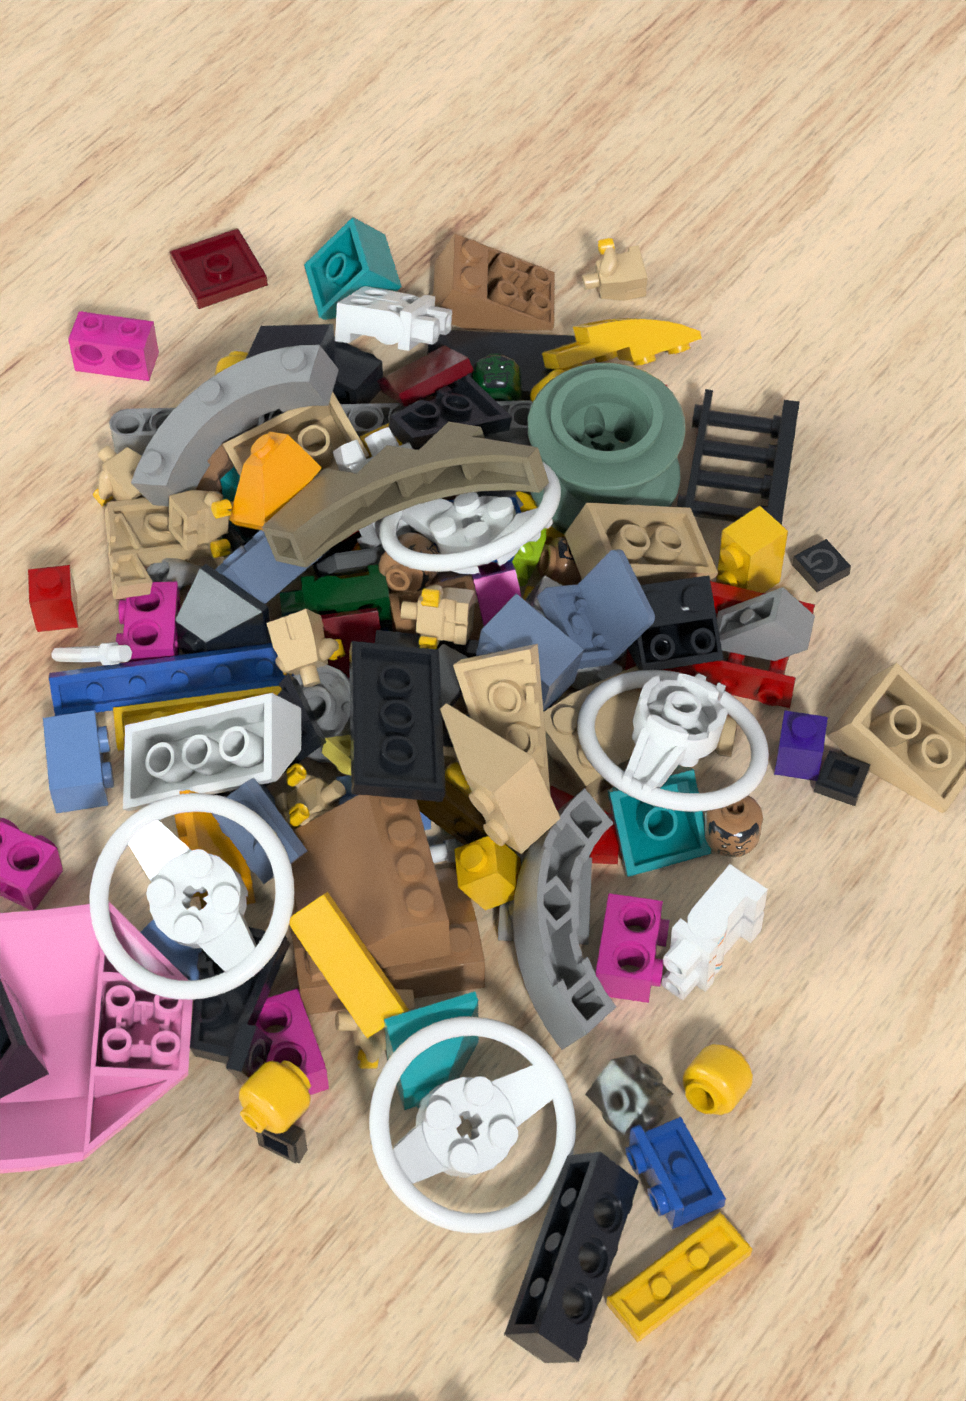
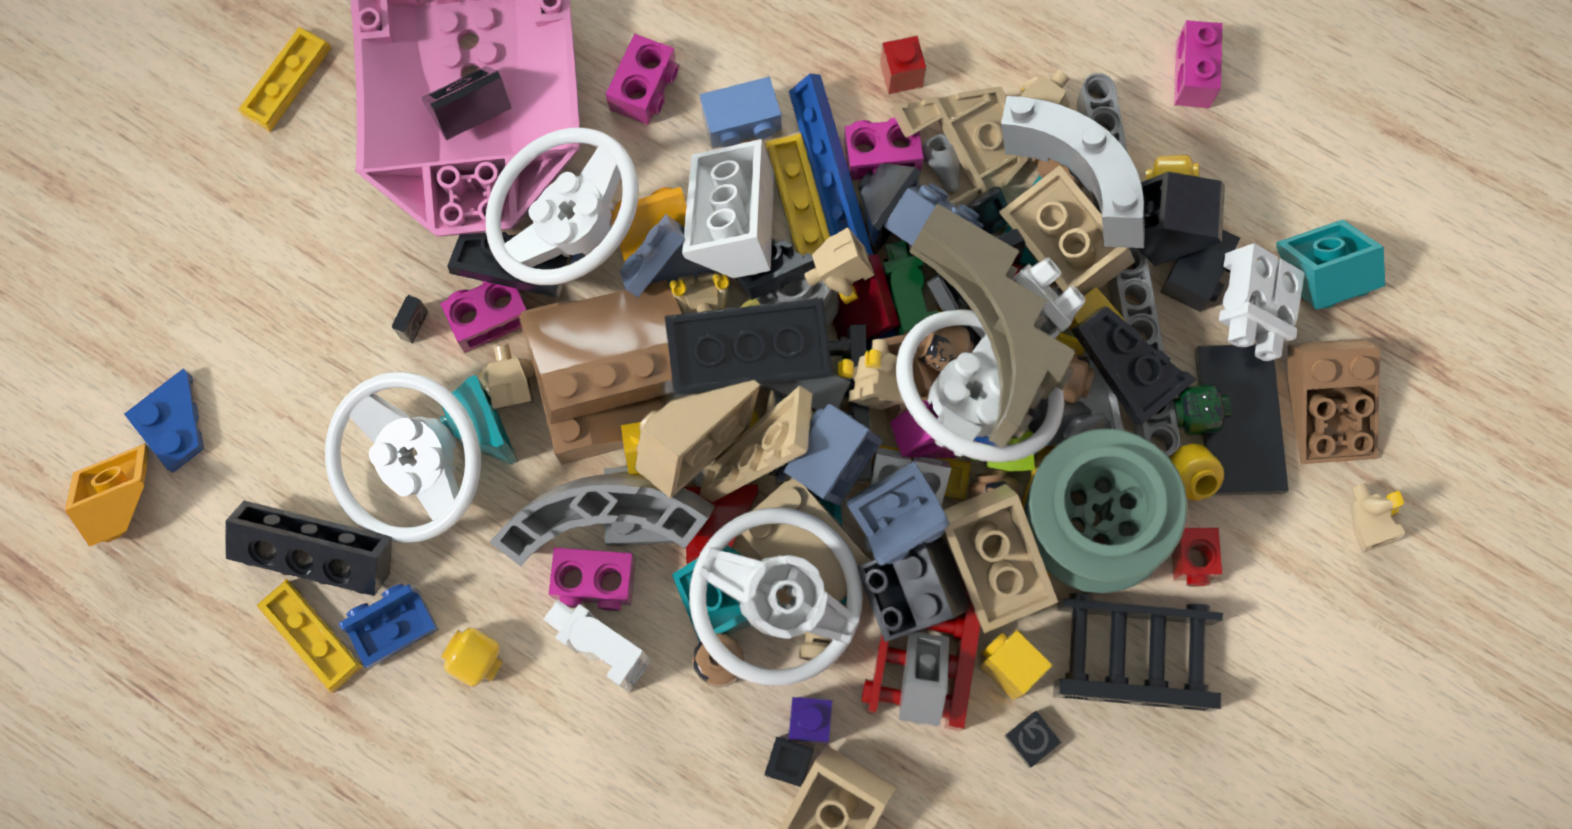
camera: 85 degrees right, 20 degrees up
white piece [51,642,132,665] -> none
dark red tile [169,228,268,309] -> none
tan piece [169,490,234,558] -> none
black tile [226,1023,273,1083] -> none
light orange slope [229,432,322,531] -> none
yellow head [239,1060,311,1134] -> none
yellow tile [289,891,409,1038] -> none
dark red tile [377,346,474,407] -> none
yellow slope [542,318,702,371] -> none
clear smoke brick [585,1054,673,1135] -> none

